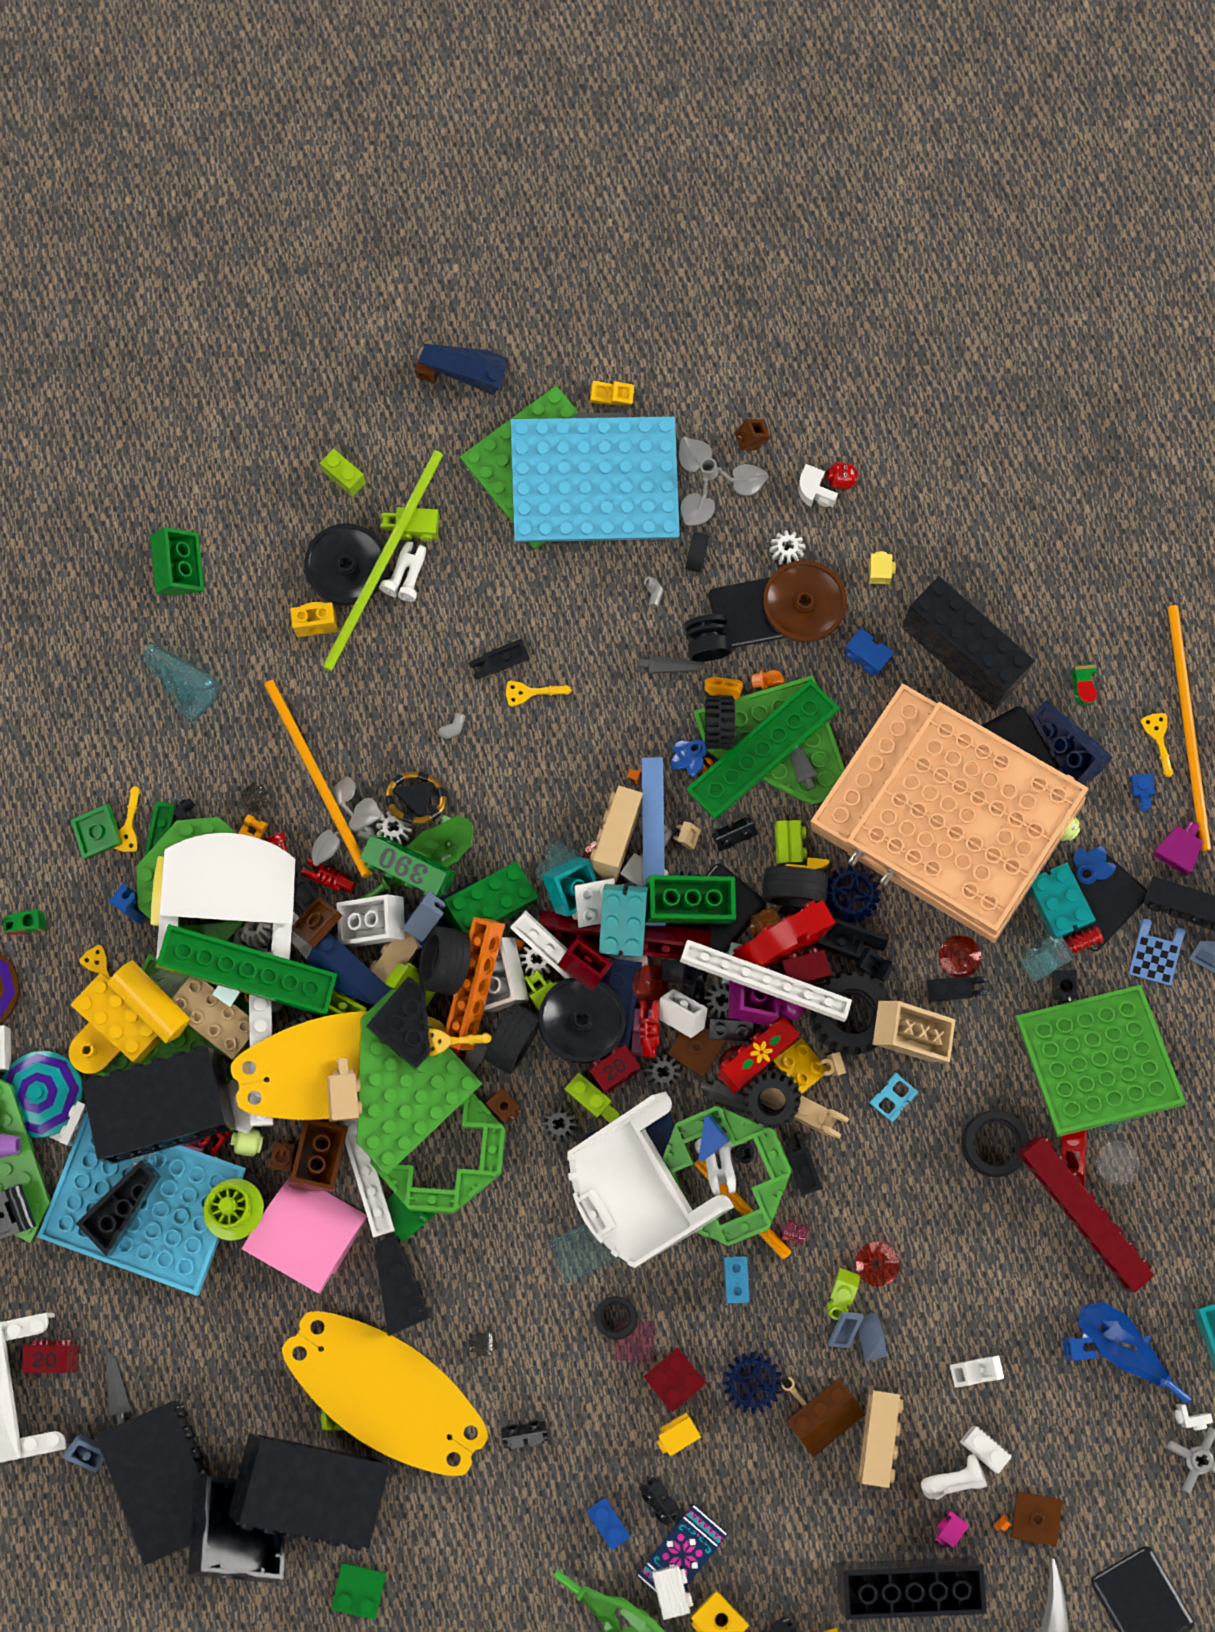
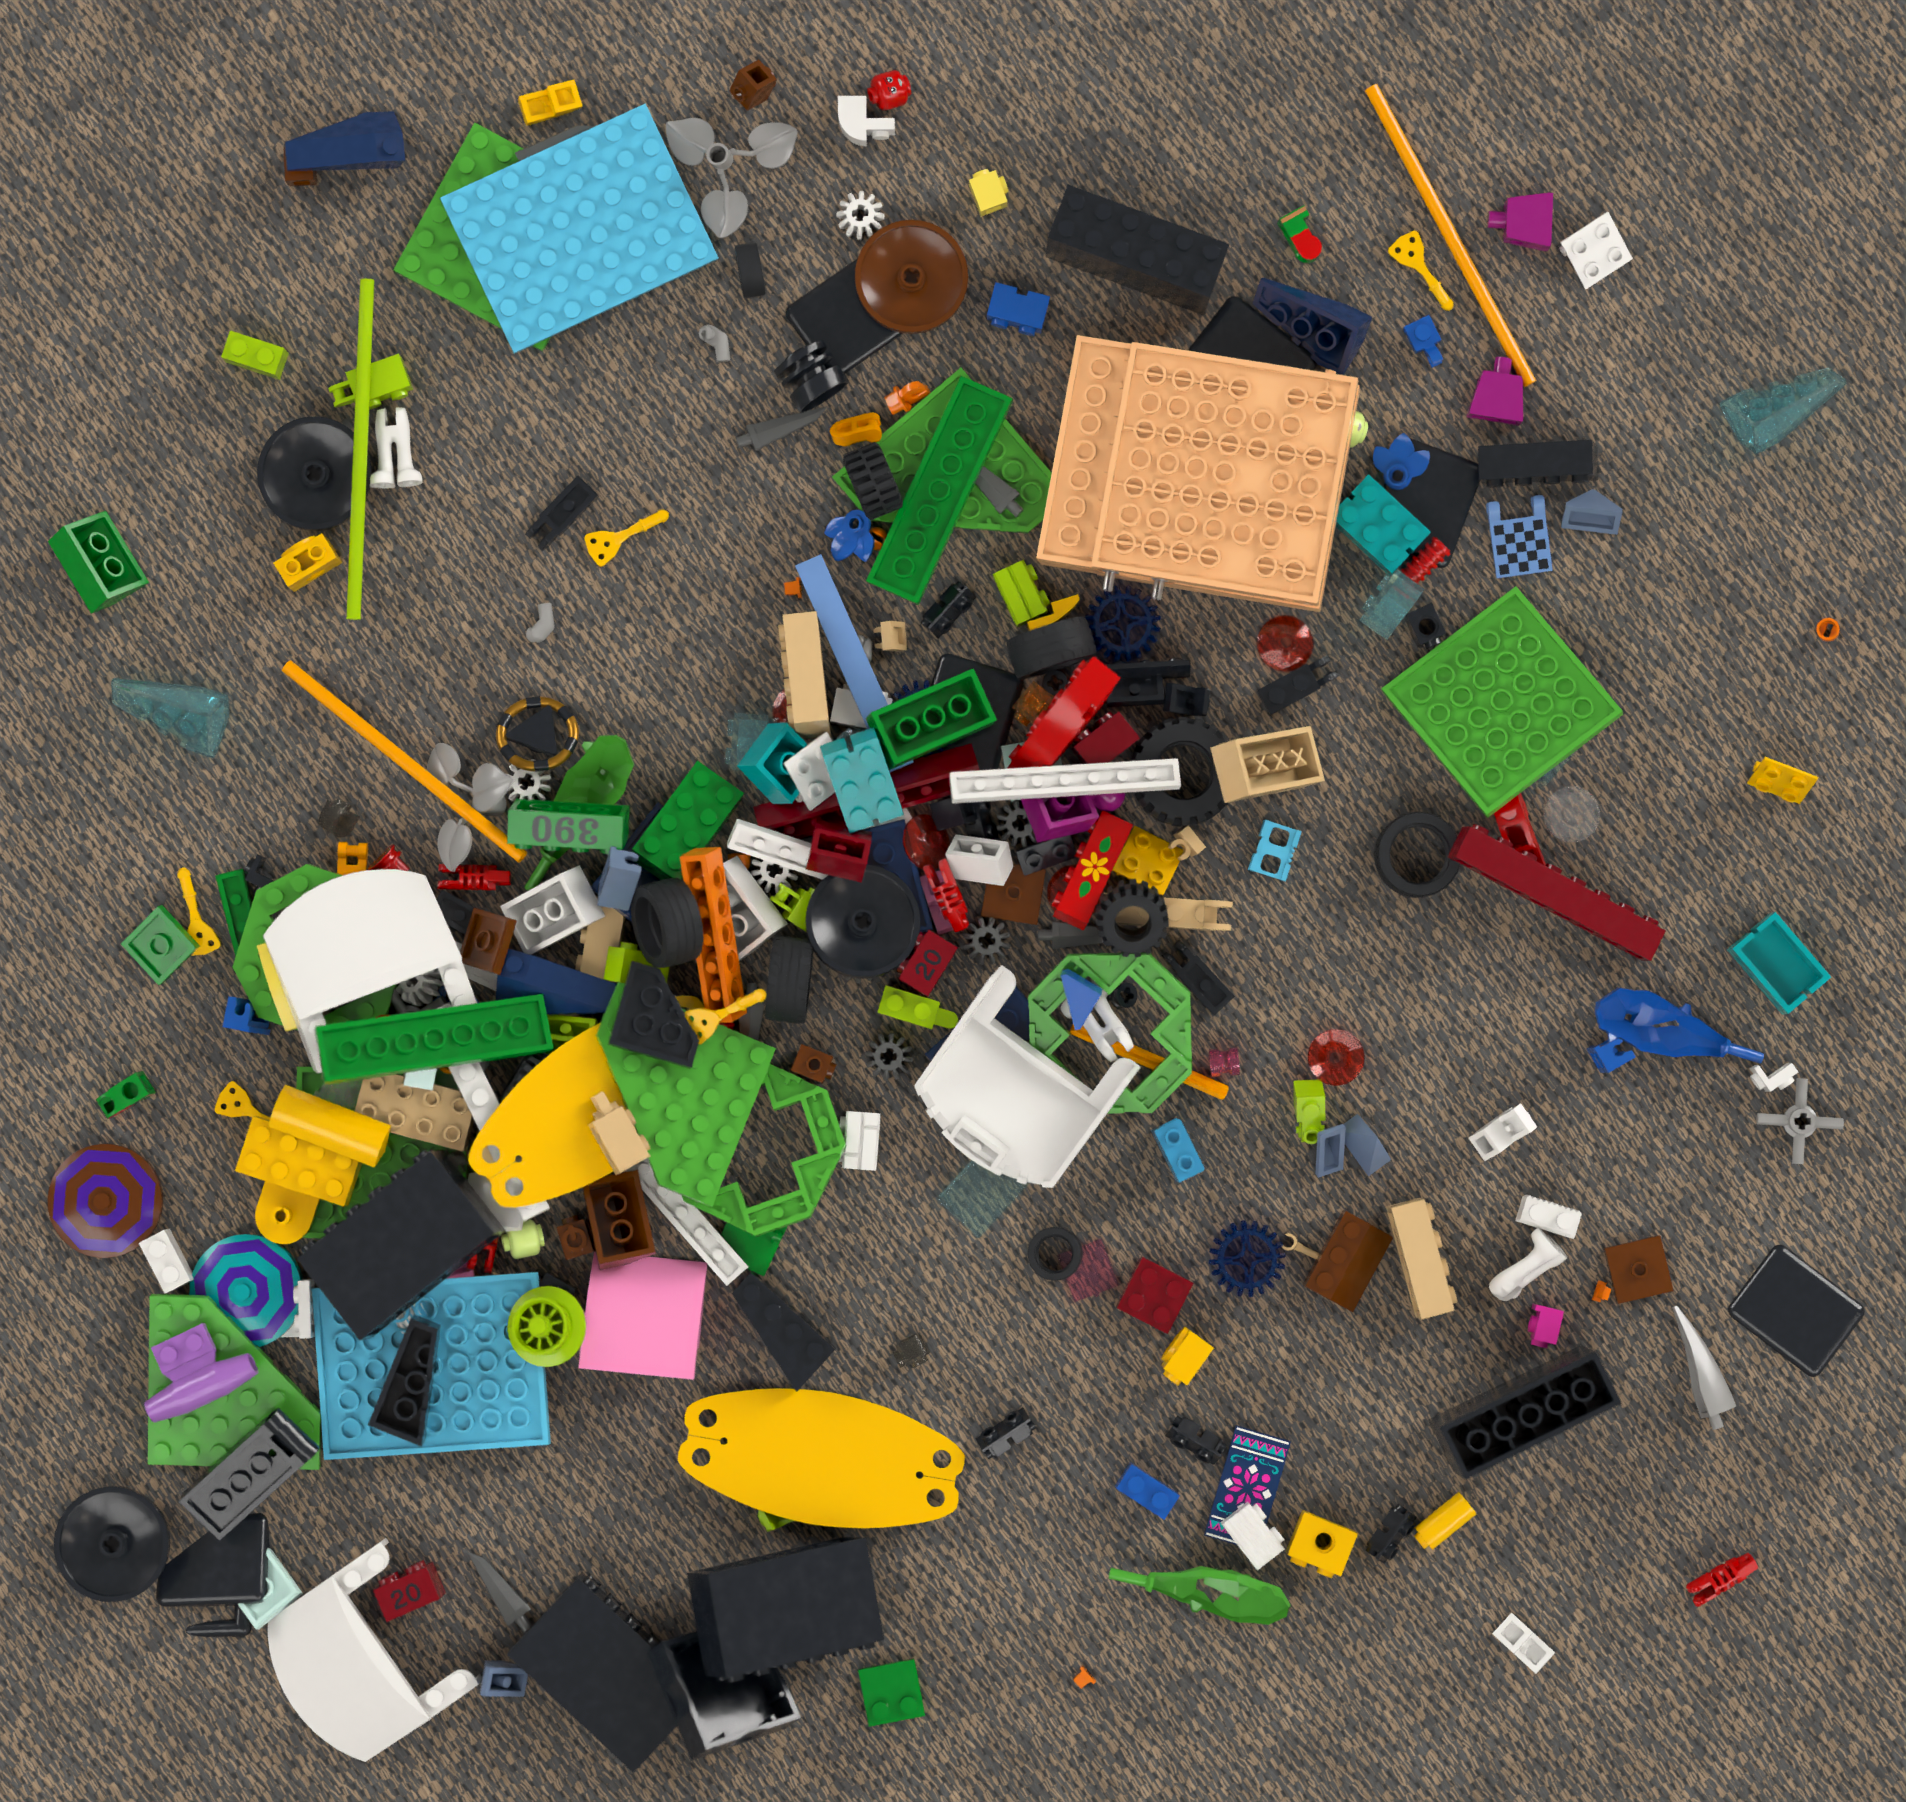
camera: 30 degrees left, 10 degrees up
none -> white brick [839,1111,881,1171]

